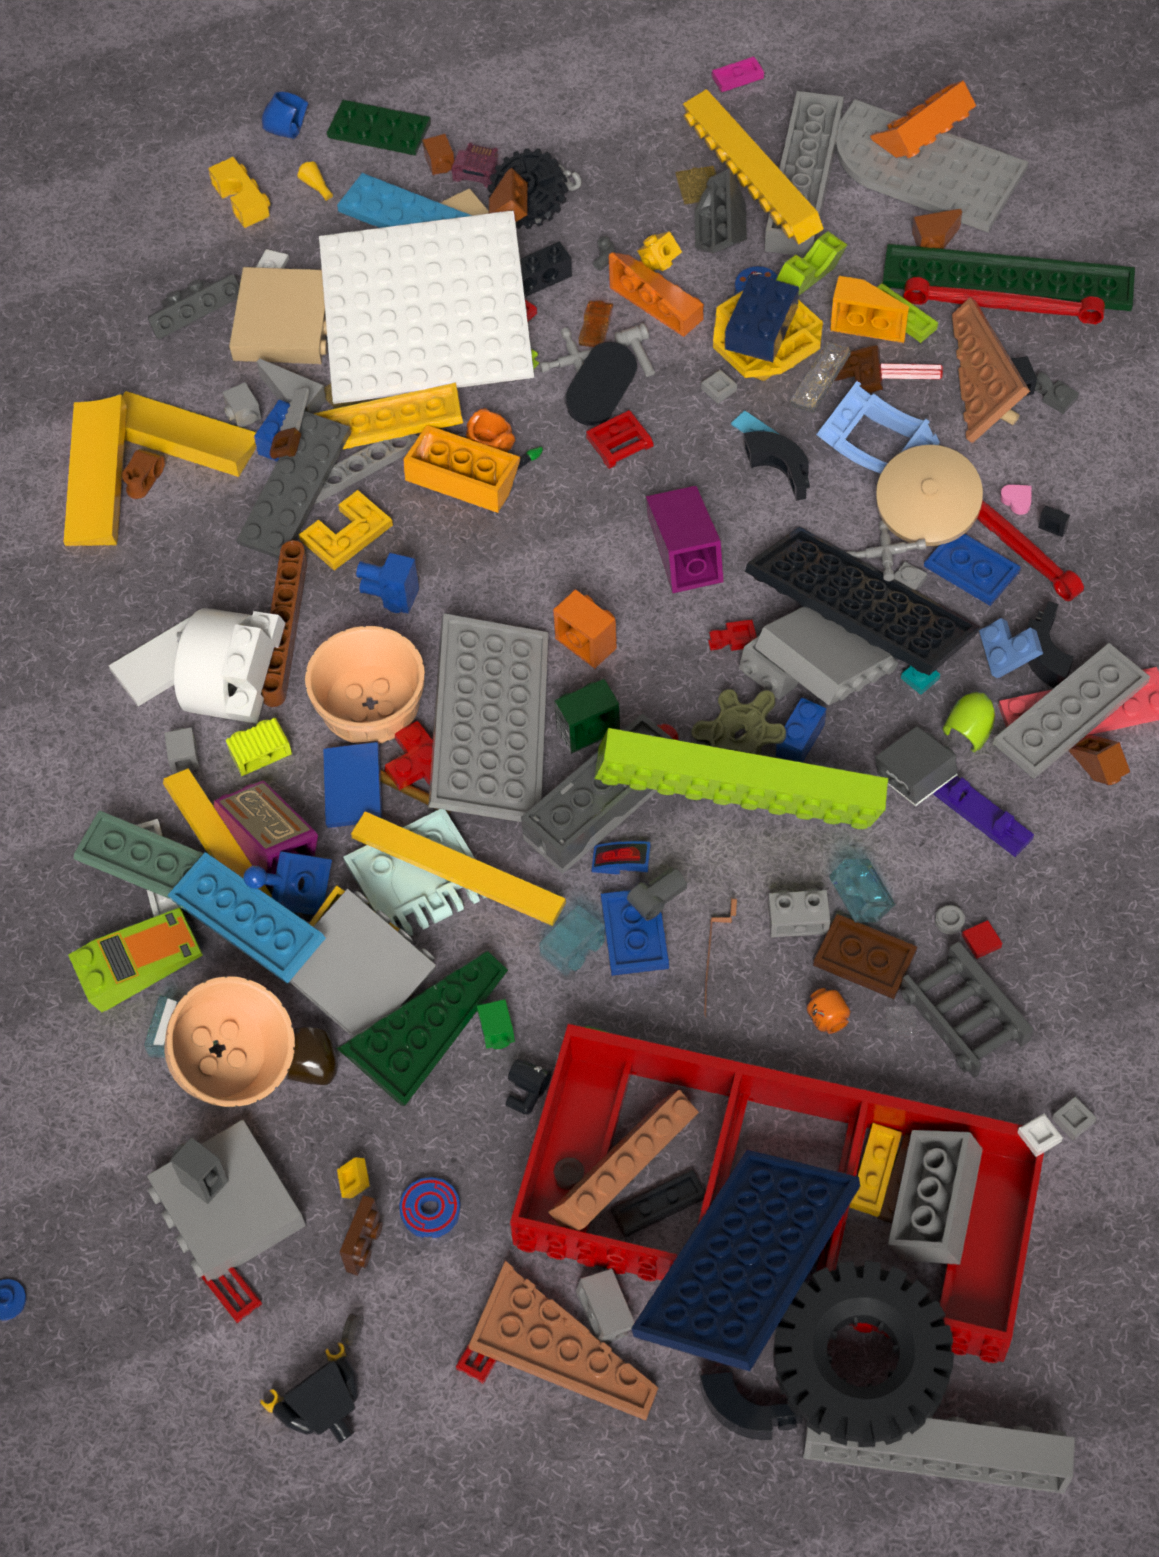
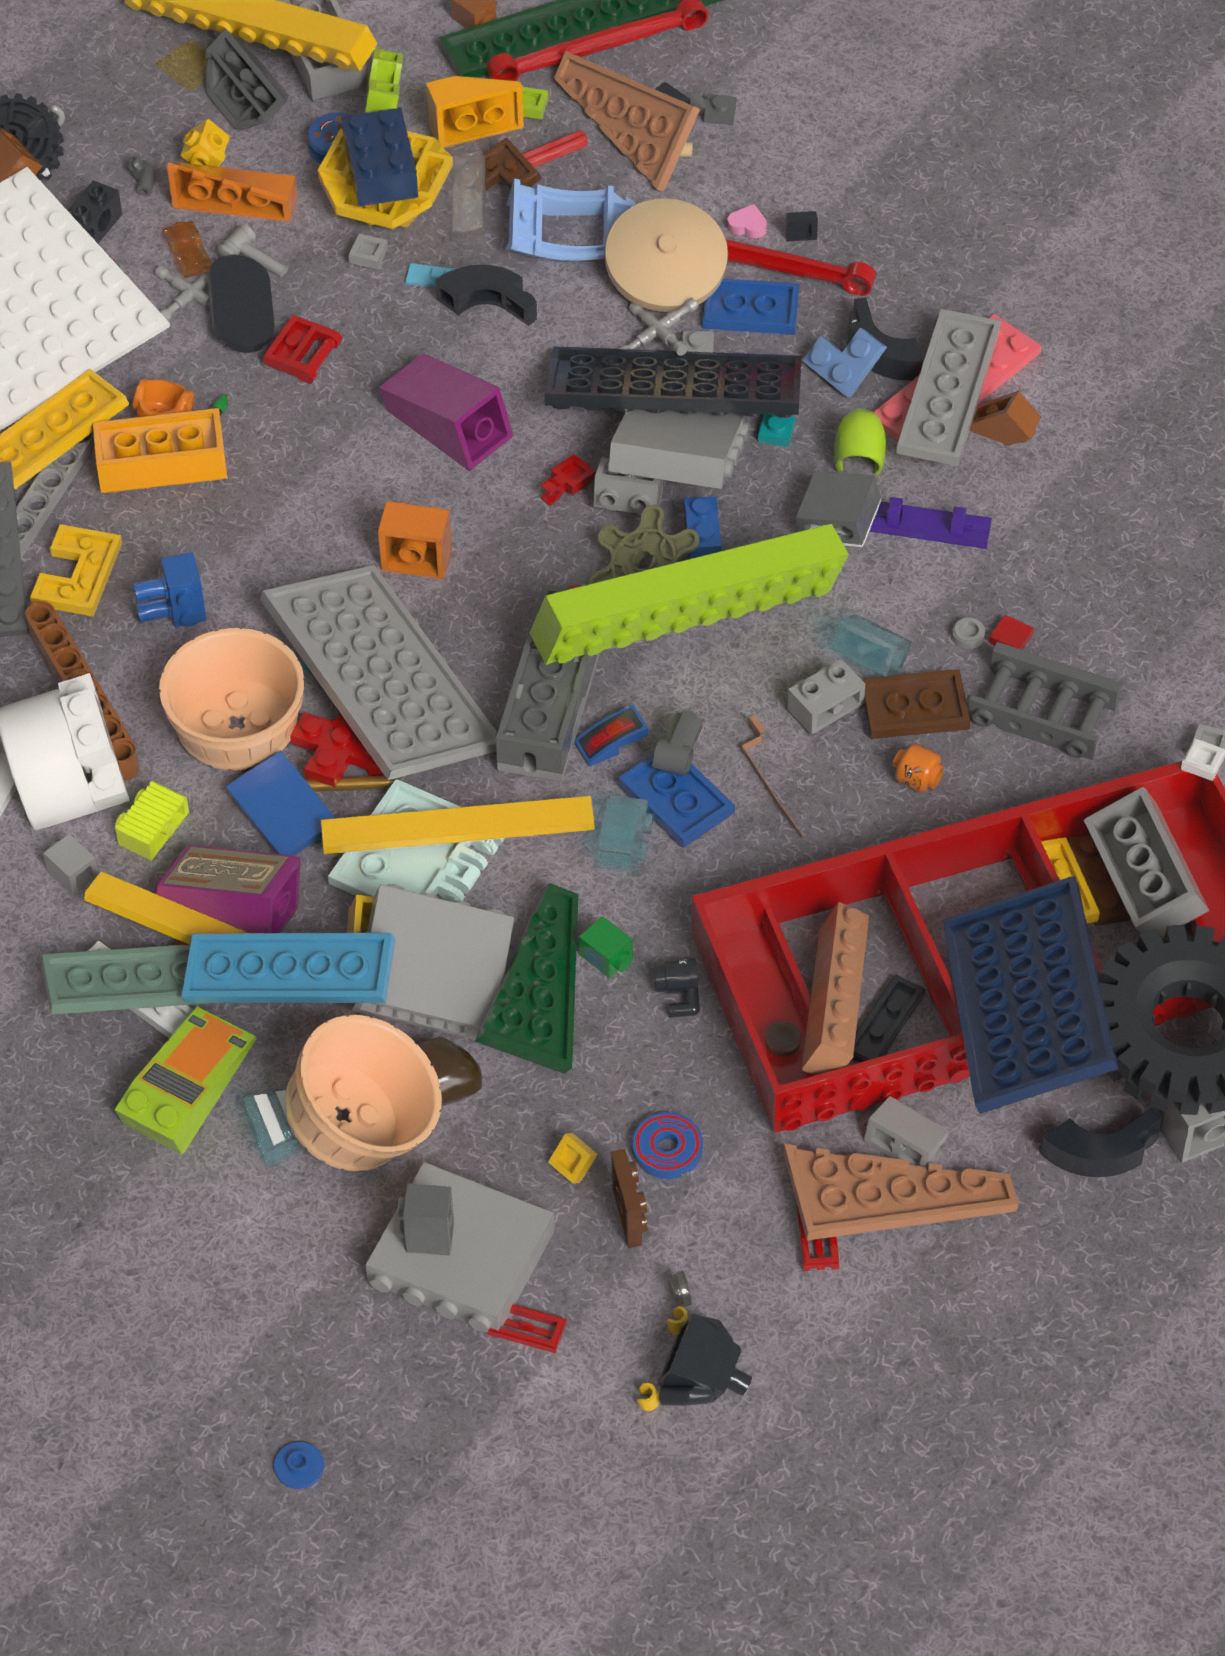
camera: 35 degrees left, 5 degrees down
blue plate [244,851,332,915] -> none
dark green brick [554,679,620,754] -> none

